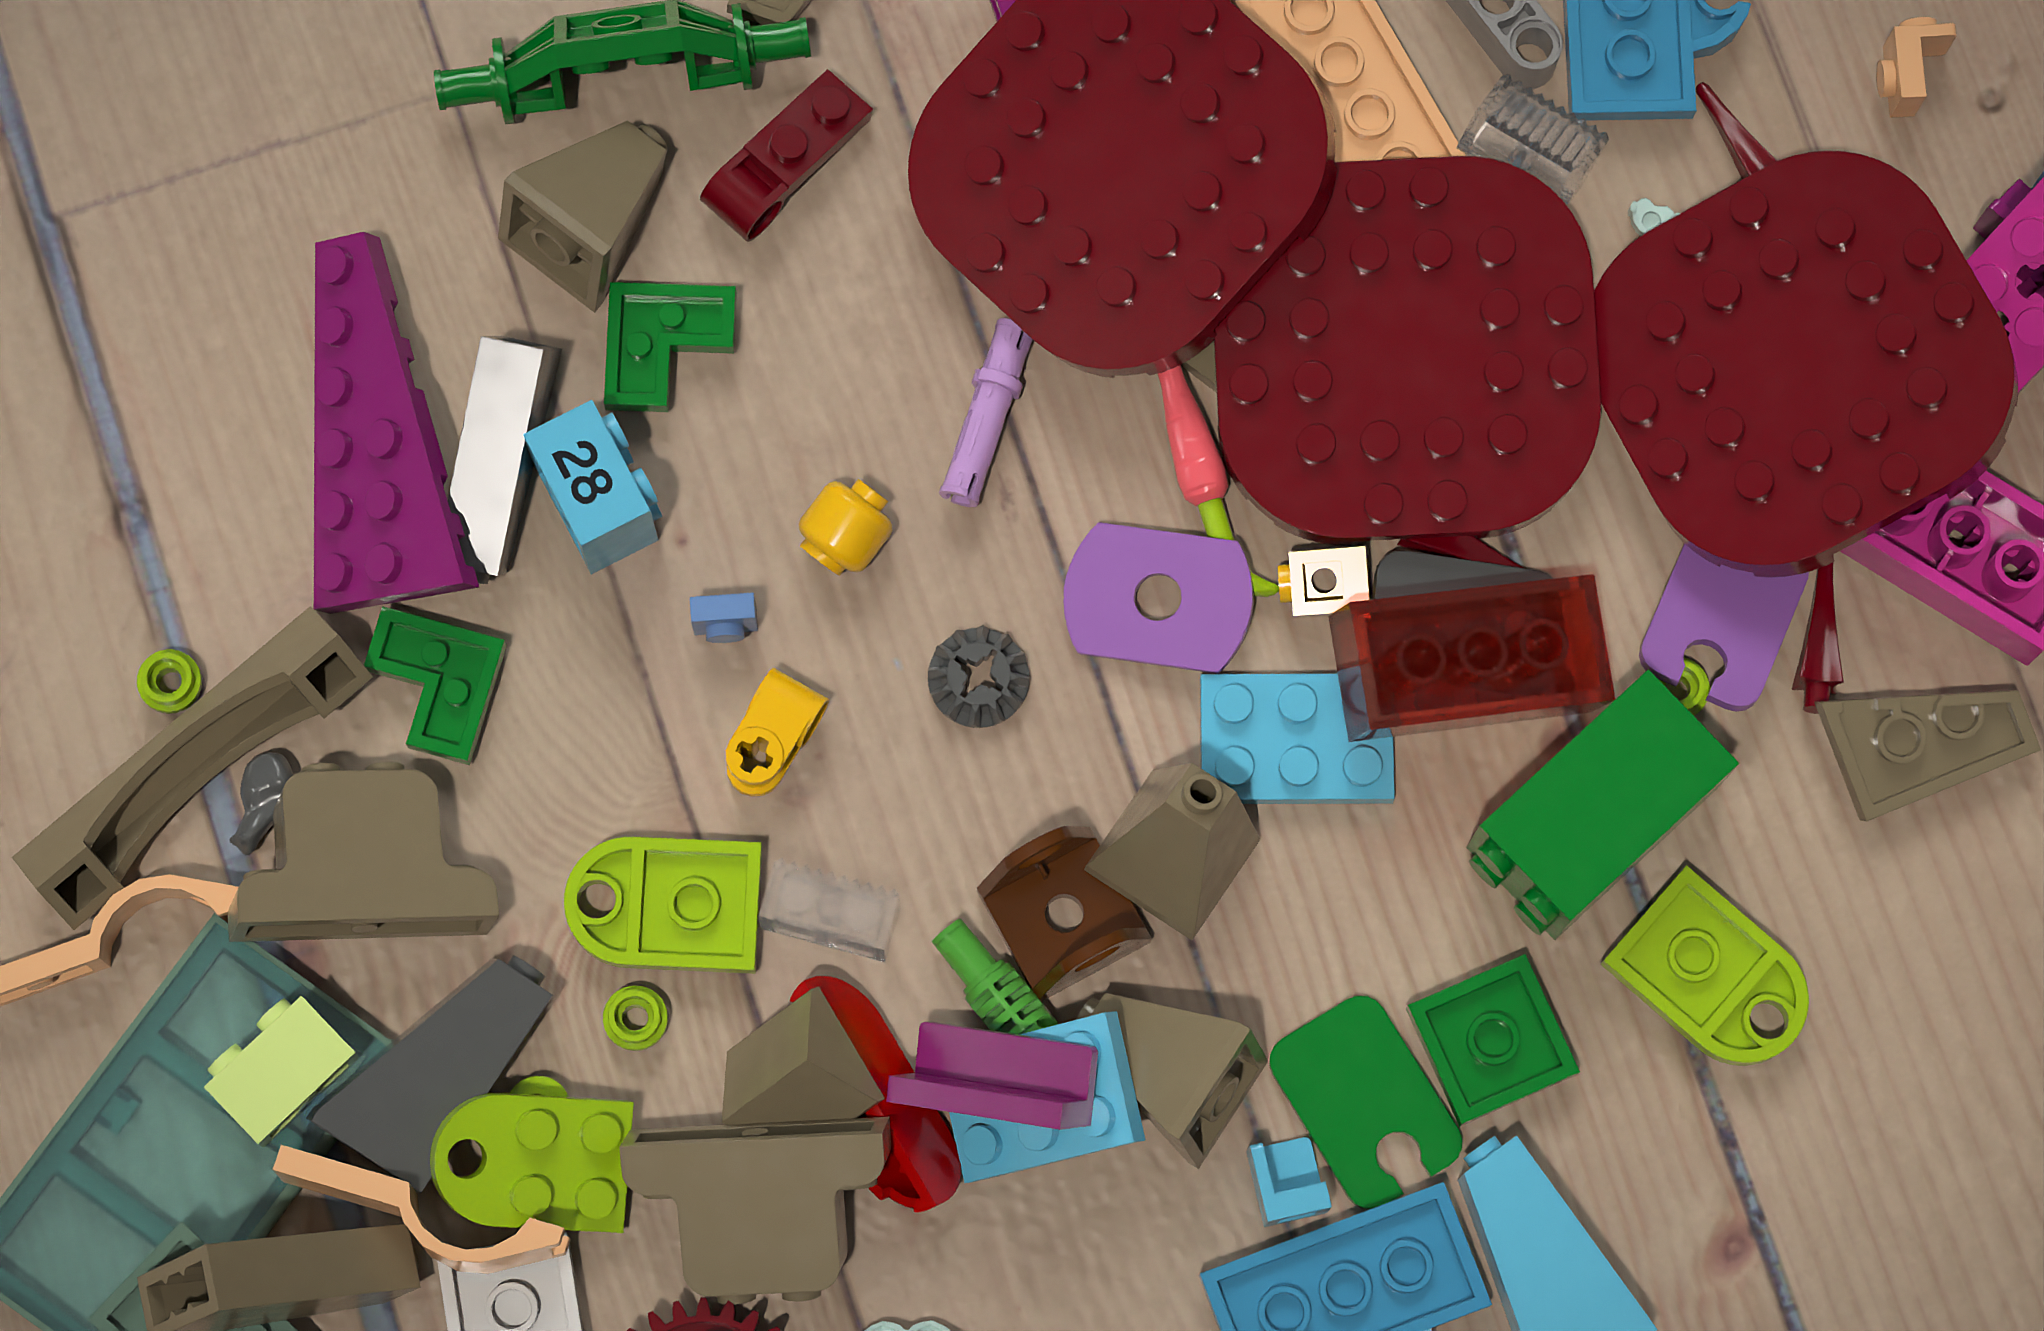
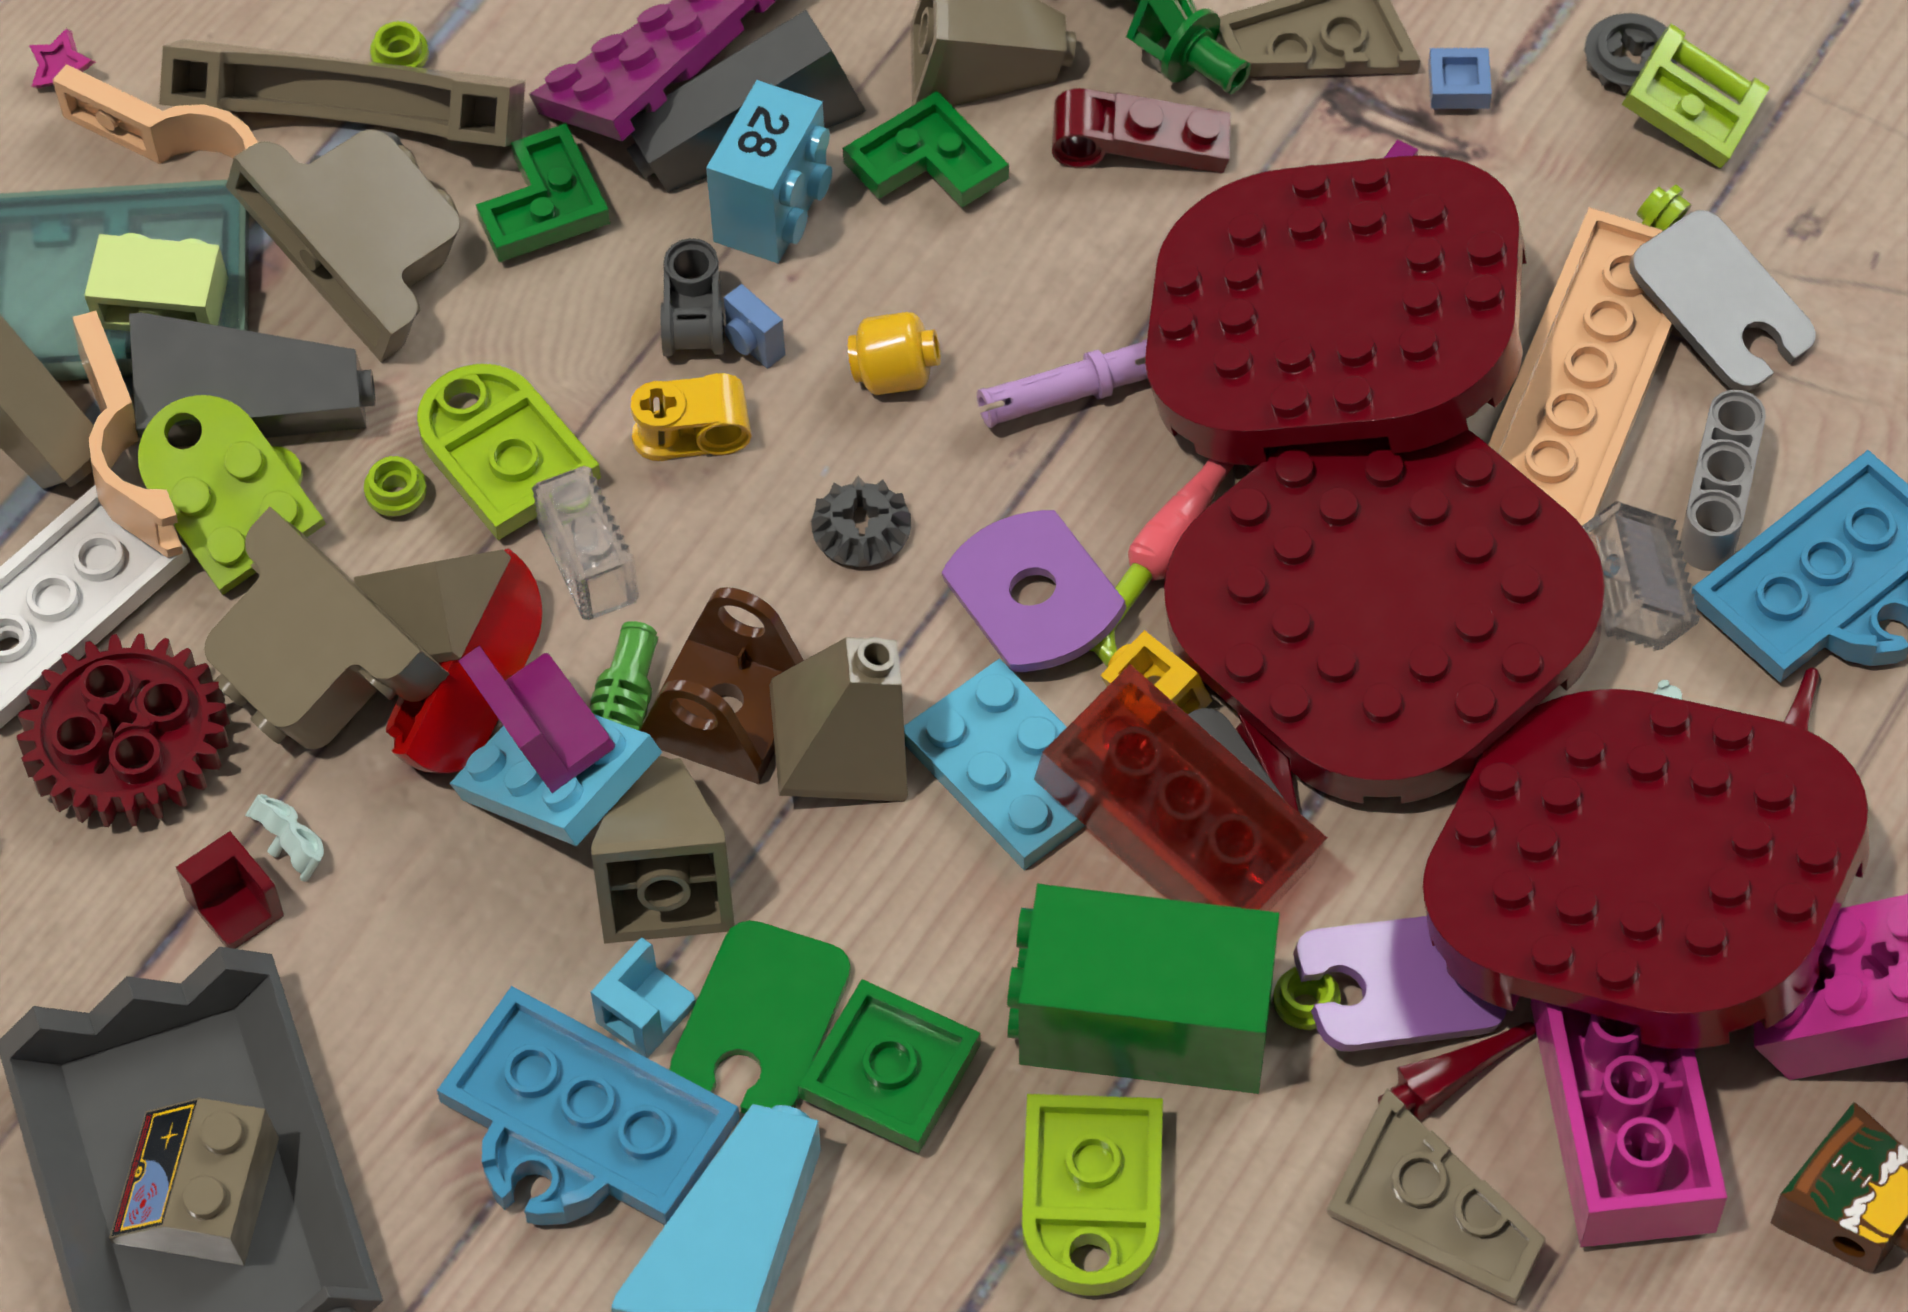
camera: 55 degrees right, 20 degrees down
none -> dark grey piece [661,238,725,356]

